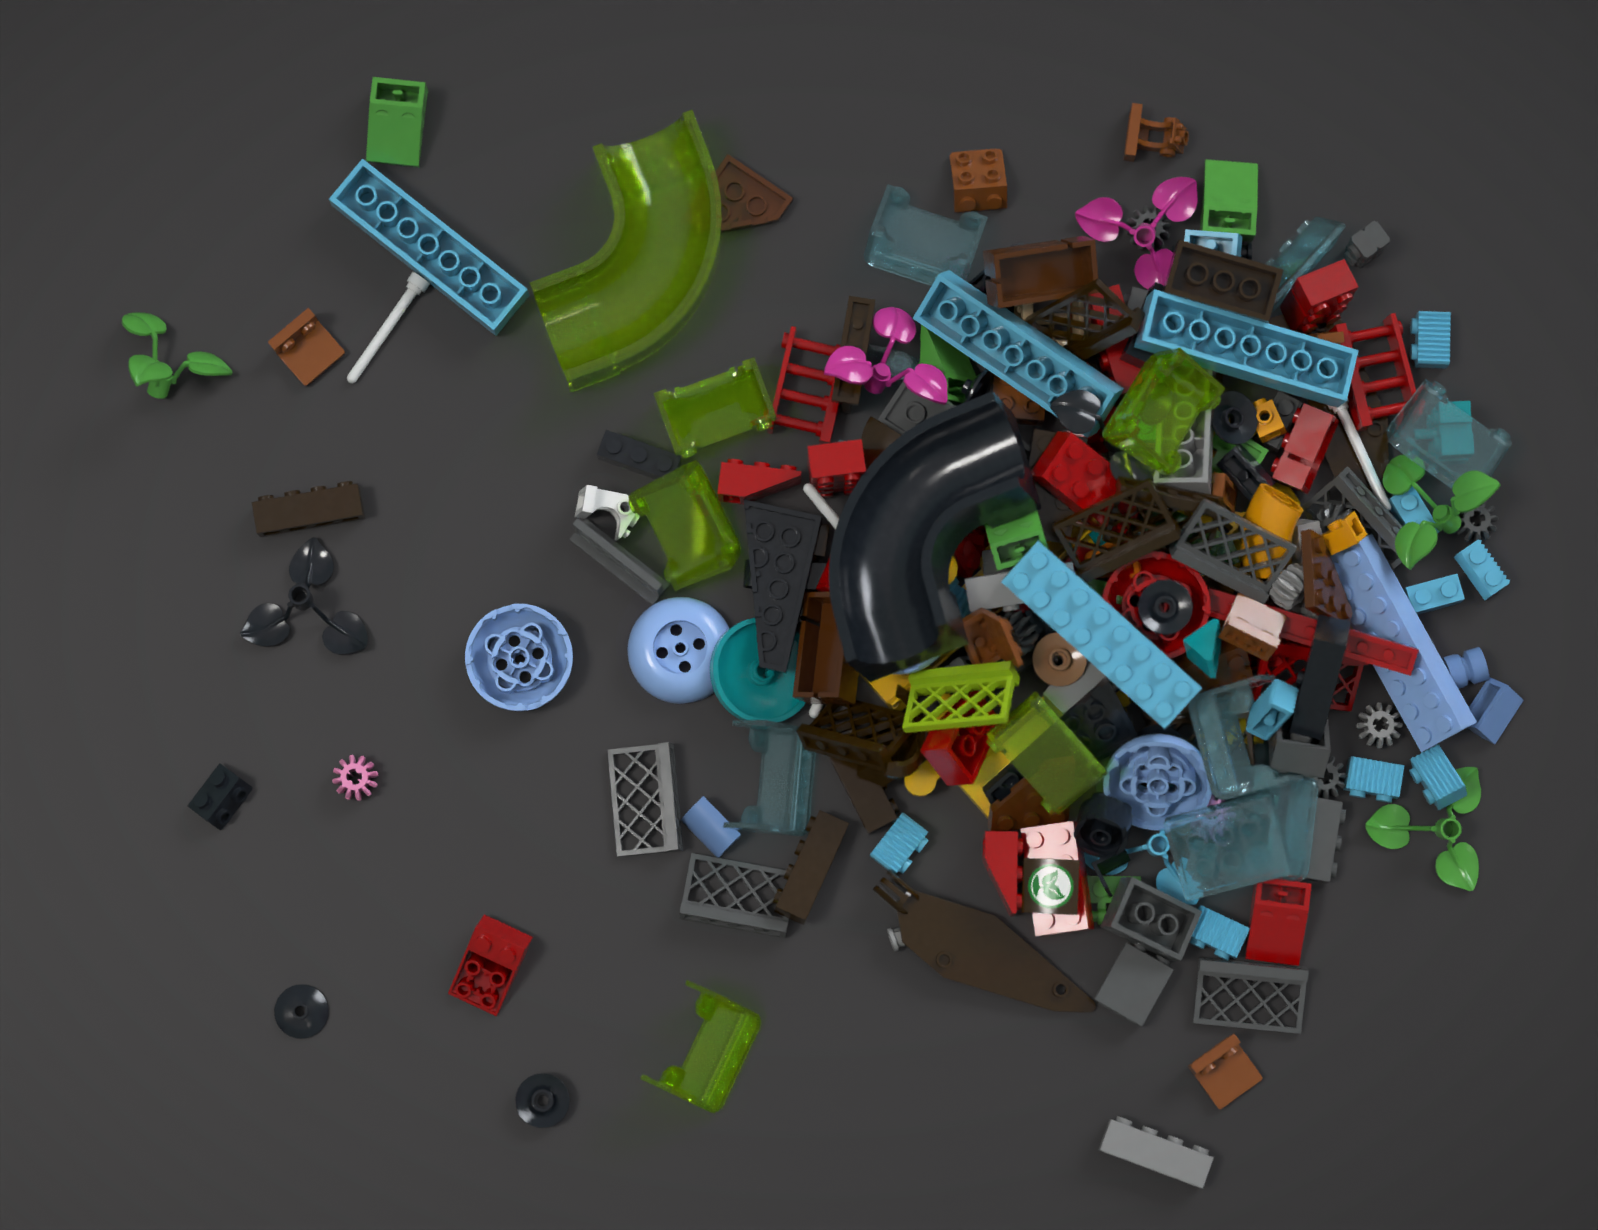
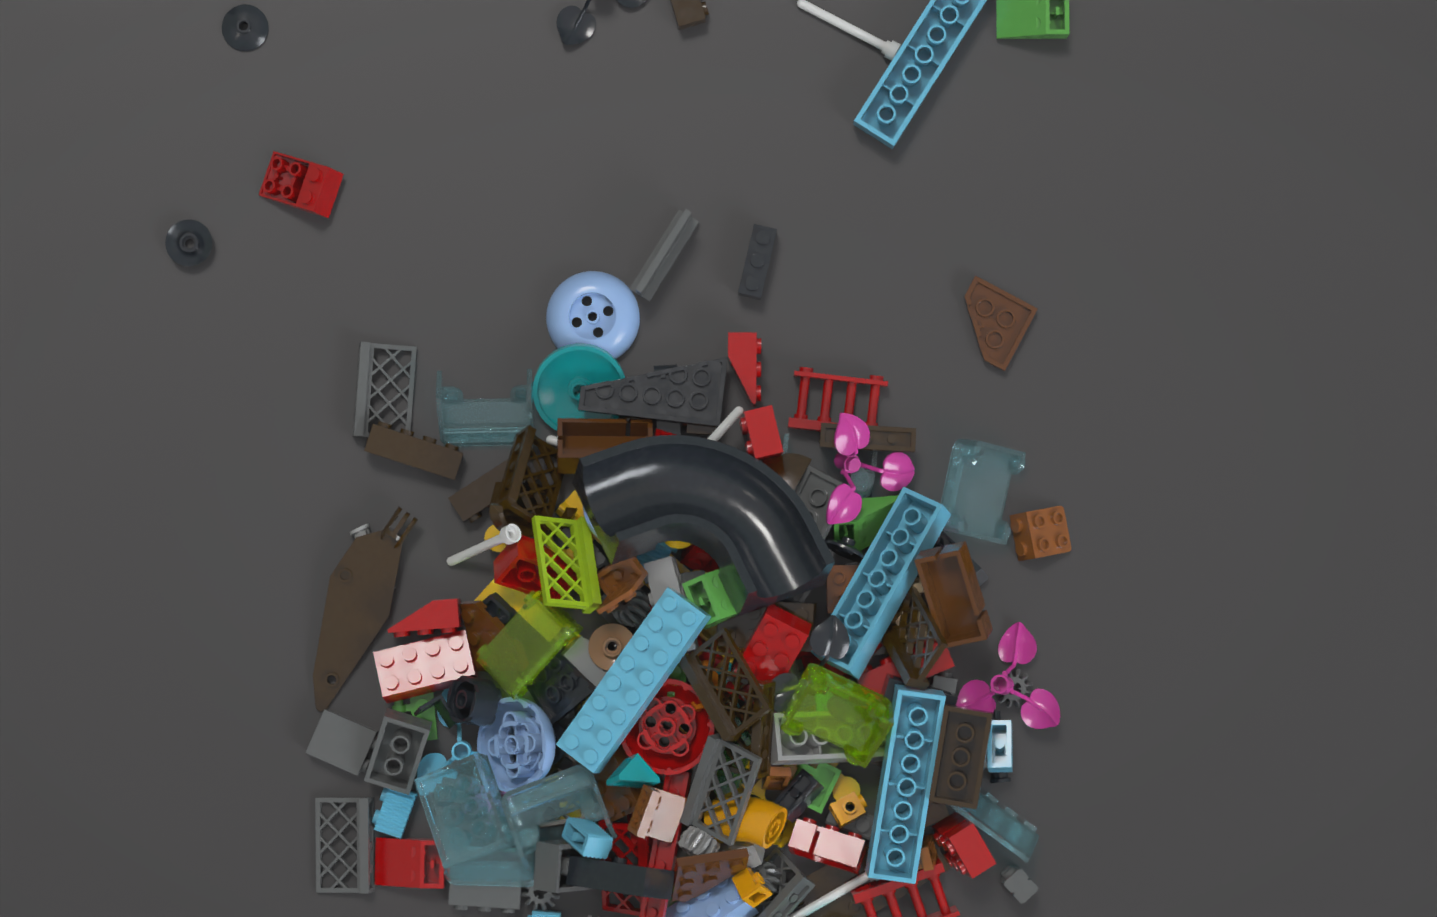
camera: 85 degrees right, 5 degrees up
bright pink gear [332,755,379,801] -> none
light blue brick [465,604,573,711] -> none
clear neon green piece [529,110,722,393] -> none
white tile [575,485,641,541] -> none
fence [608,742,684,857] -> none
clear neon green windscreen [628,460,741,591] -> none
clear neon green windscreen [640,980,761,1113] -> none
clear neon green windscreen [653,357,776,459] -> none
medium blue brick [681,796,741,858] -> none
medium azure brick [870,812,929,874] -> none
slope [1021,858,1080,915] -> none
light grey brick [1098,1116,1214,1188] -> none
dark orange tile [1123,103,1189,162] -> none
black dish [1138,580,1193,634] -> none
dark orange bracket [1188,1034,1262,1109] -> none
bright green slope [1200,159,1258,242] -> none
black dish [1211,391,1258,445] -> none
none -> white piece [447,524,521,566]

